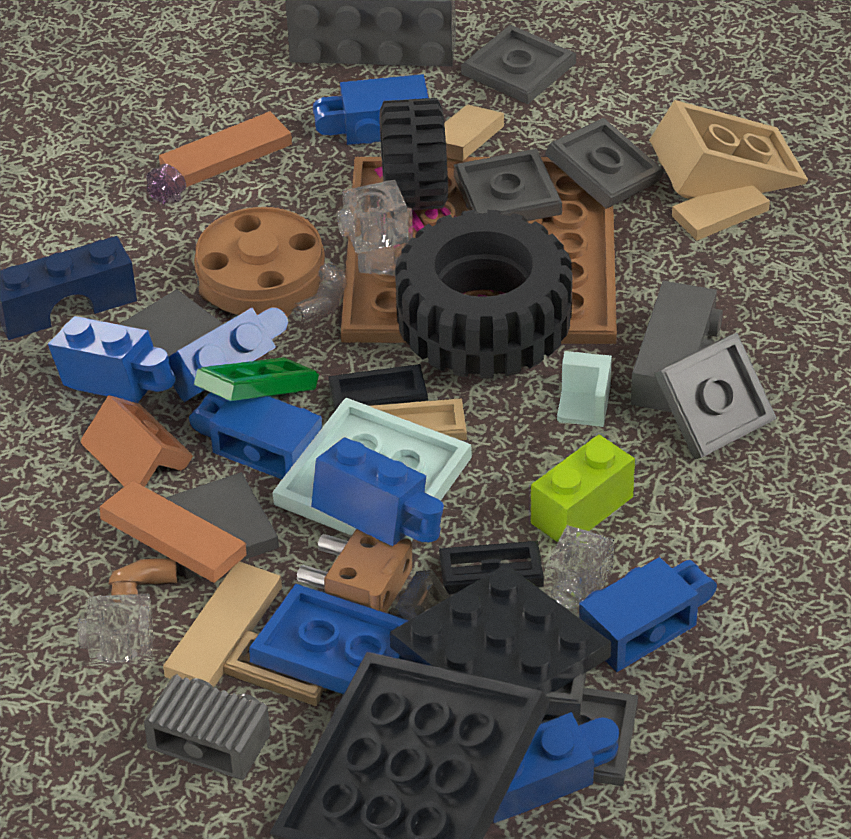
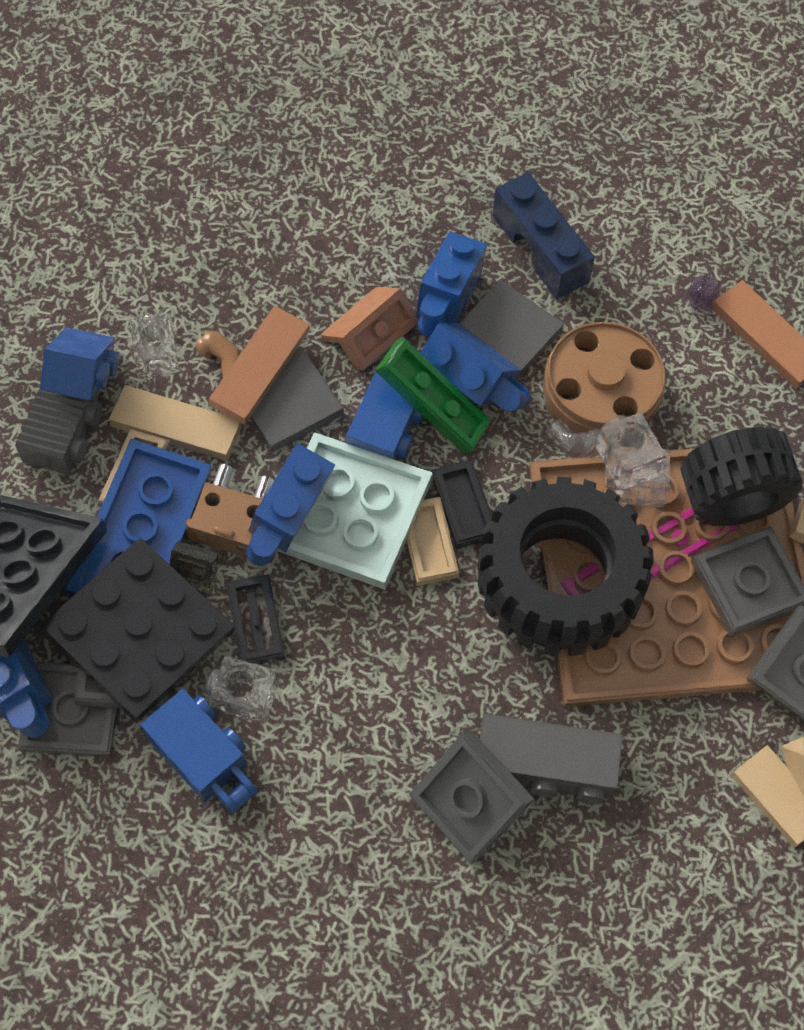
camera: 80 degrees right, 20 degrees up
lime brick [531,434,635,548] -> none
light aqua panel [557,351,612,427] -> none
none -> blue brick [40,327,119,401]

